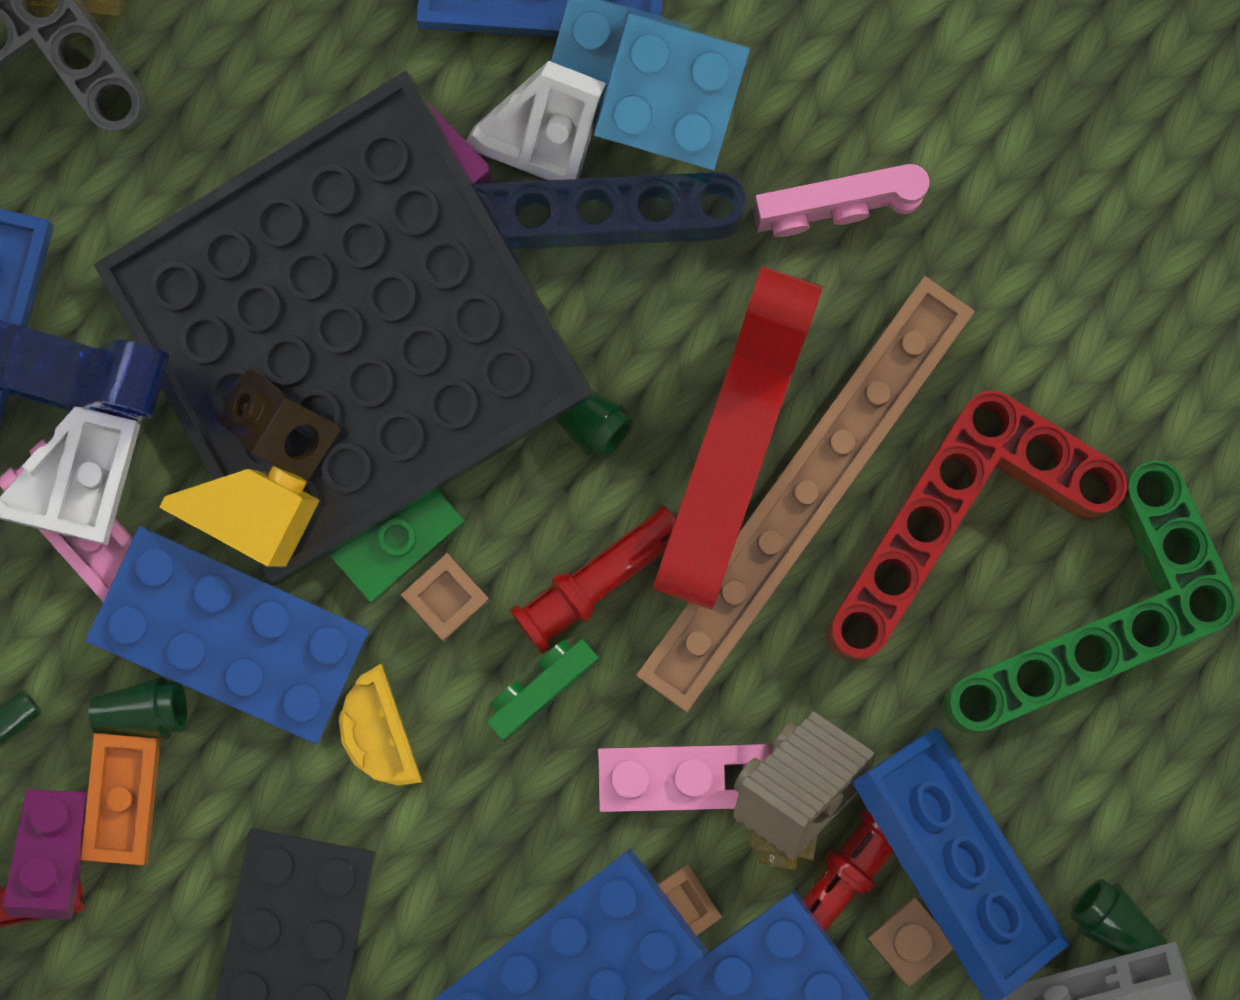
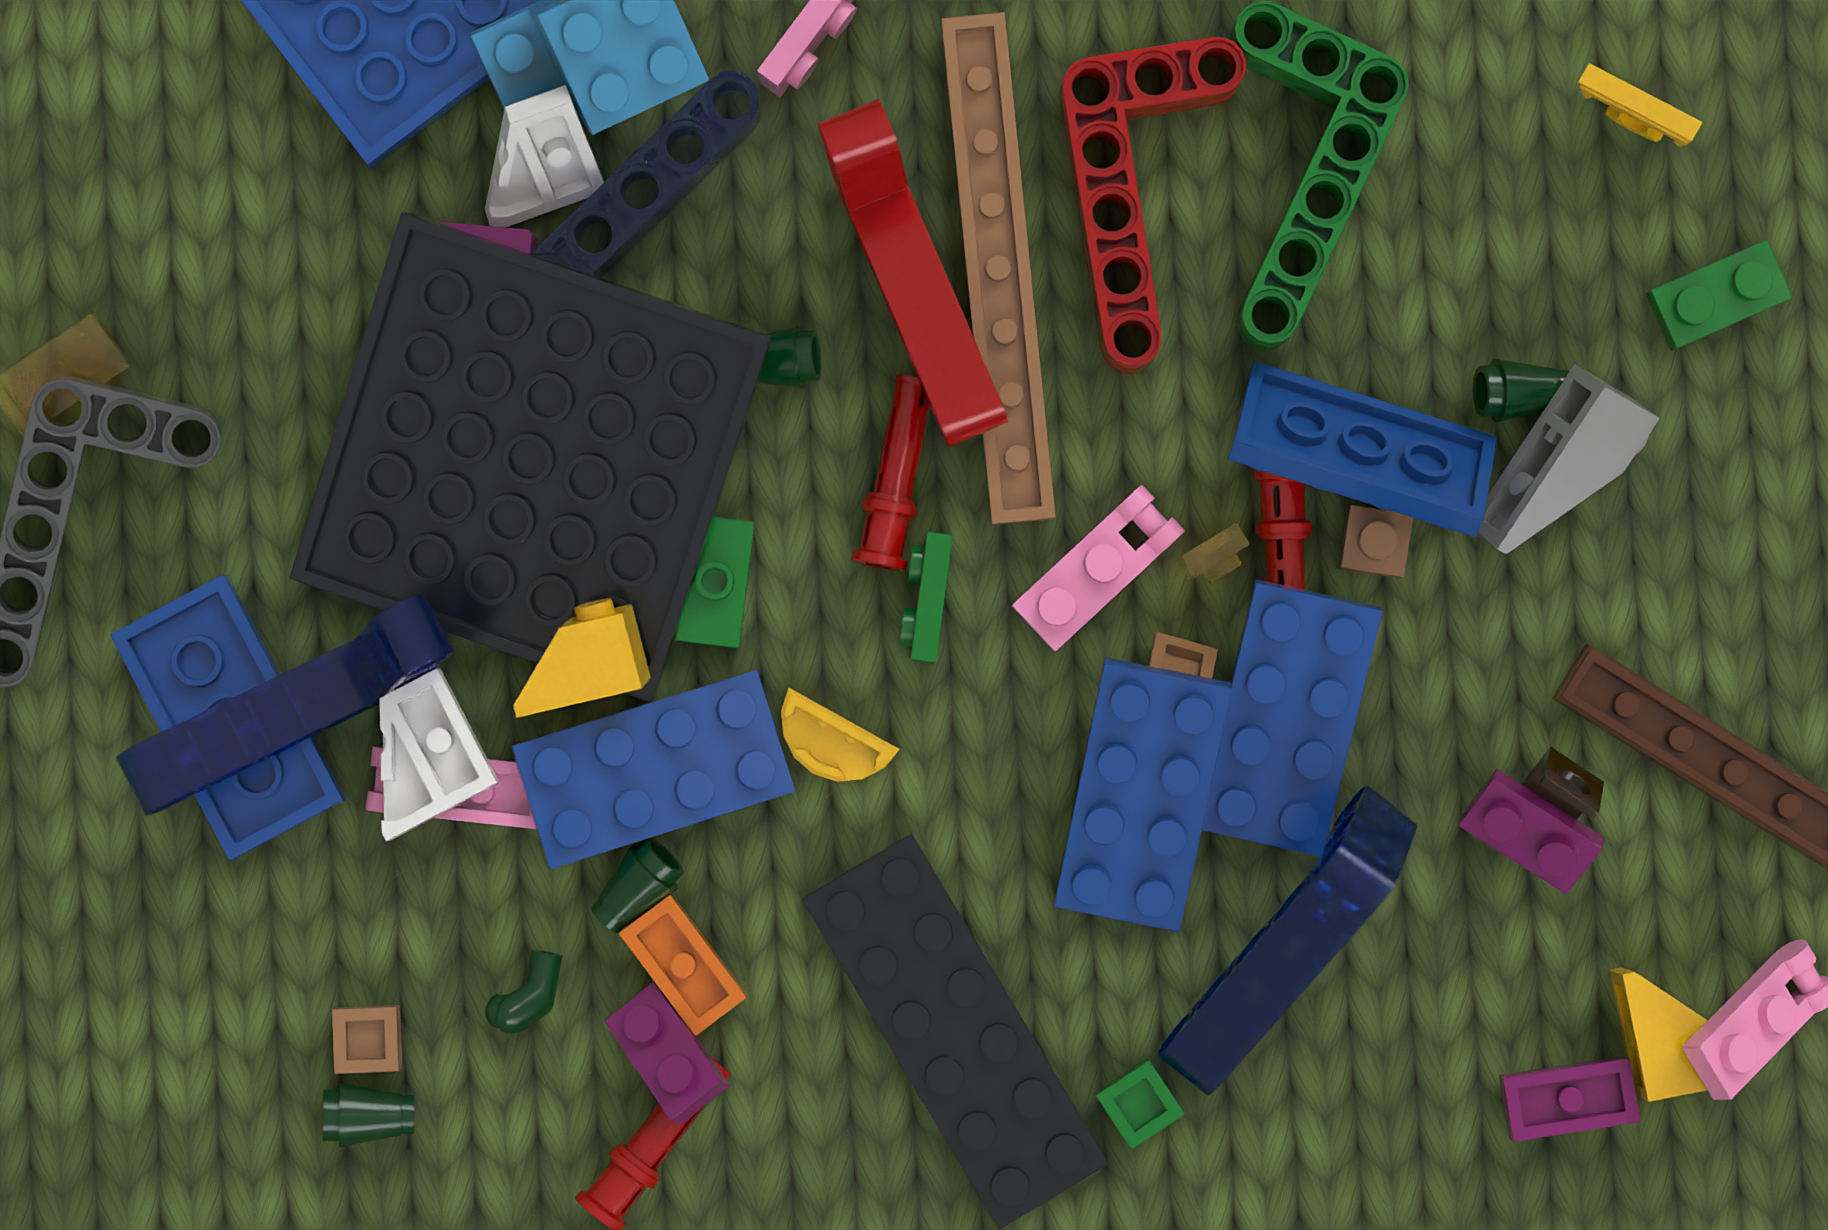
camera: 40 degrees left, 5 degrees up
dark brown bracket [217,368,341,480] -> none
medium nougat plate [401,553,490,642] -> none
dark tan brick [733,711,877,859] -> none

